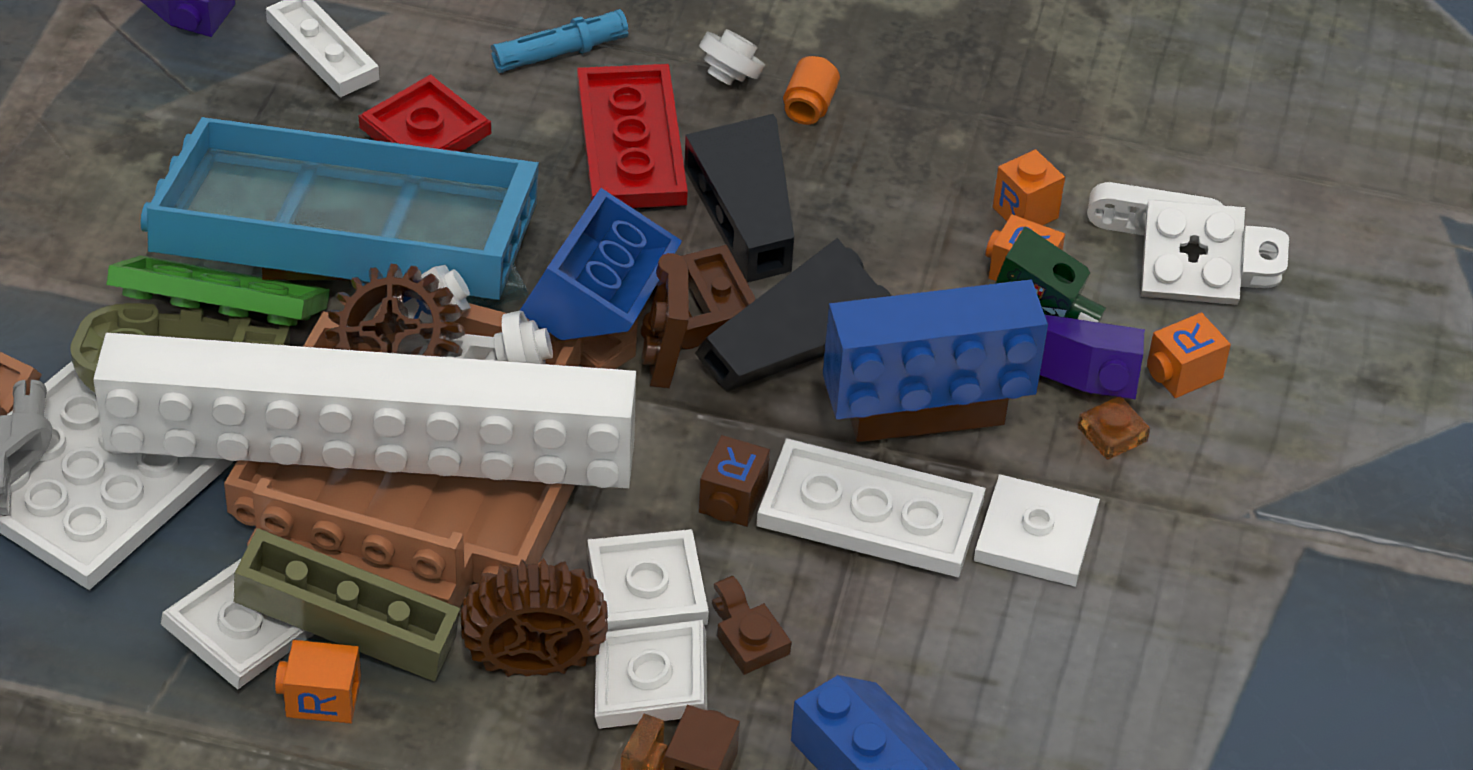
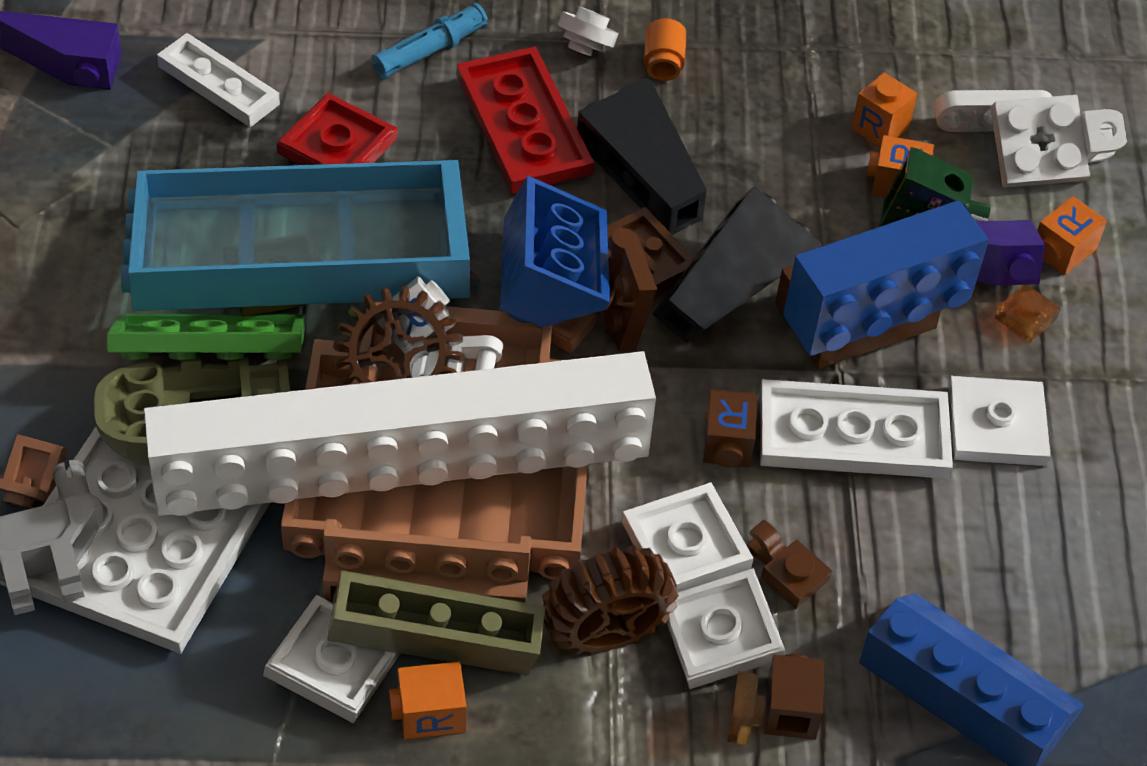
camera: 15 degrees left, 5 degrees up
white plate [494,311,553,364] -> none

